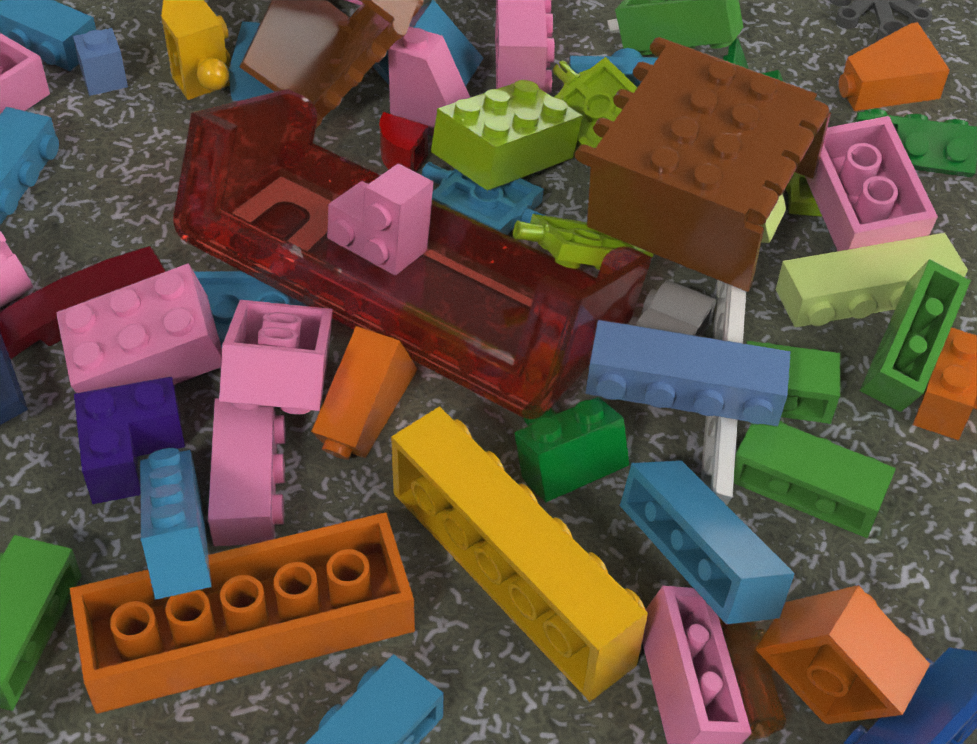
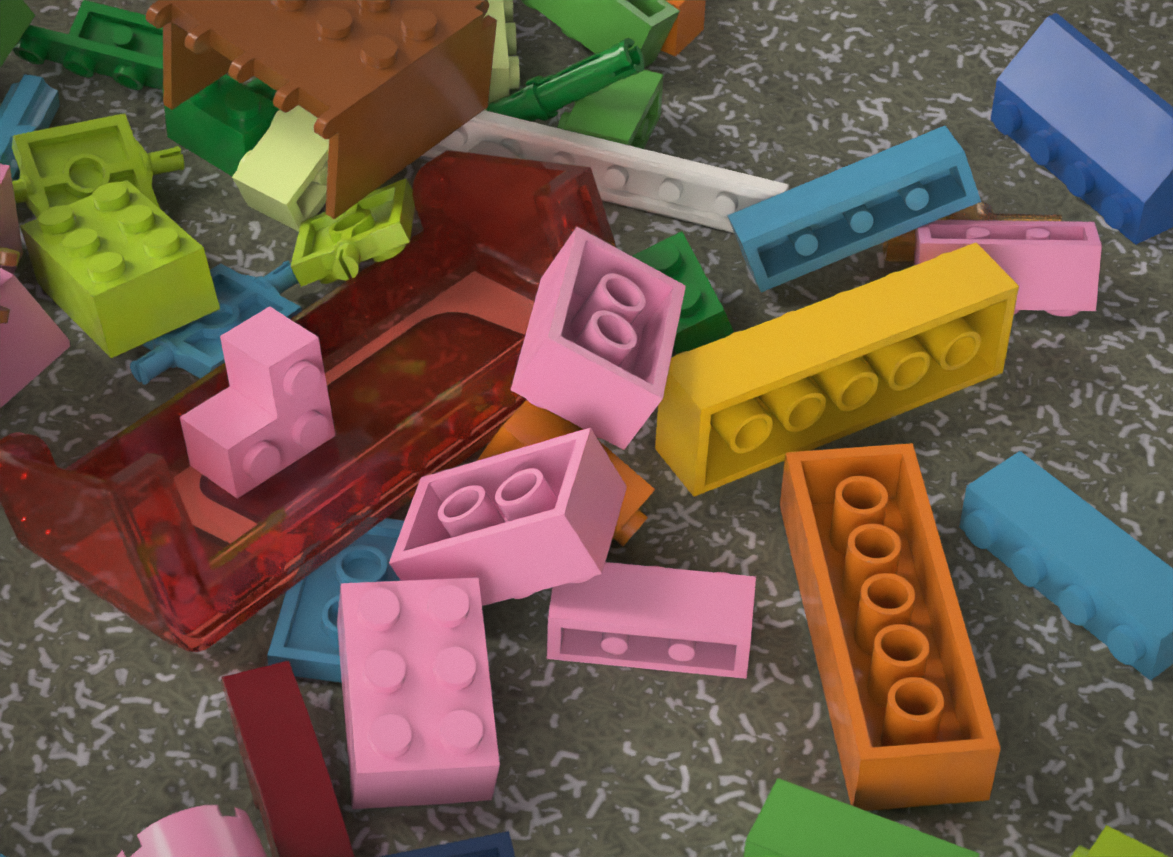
camera: 80 degrees left, 5 degrees down
dark purple brick [74,376,185,504] -> none
dark azure brick [140,448,212,600] -> none
red brick [379,112,428,172] -> none
medium blue brick [585,320,791,426] -> none
bright green brick [733,421,896,538] -> none
orange brick [755,585,930,724] -> none
none -> green pin [486,38,645,122]
none -> bright pink brick [511,227,686,450]

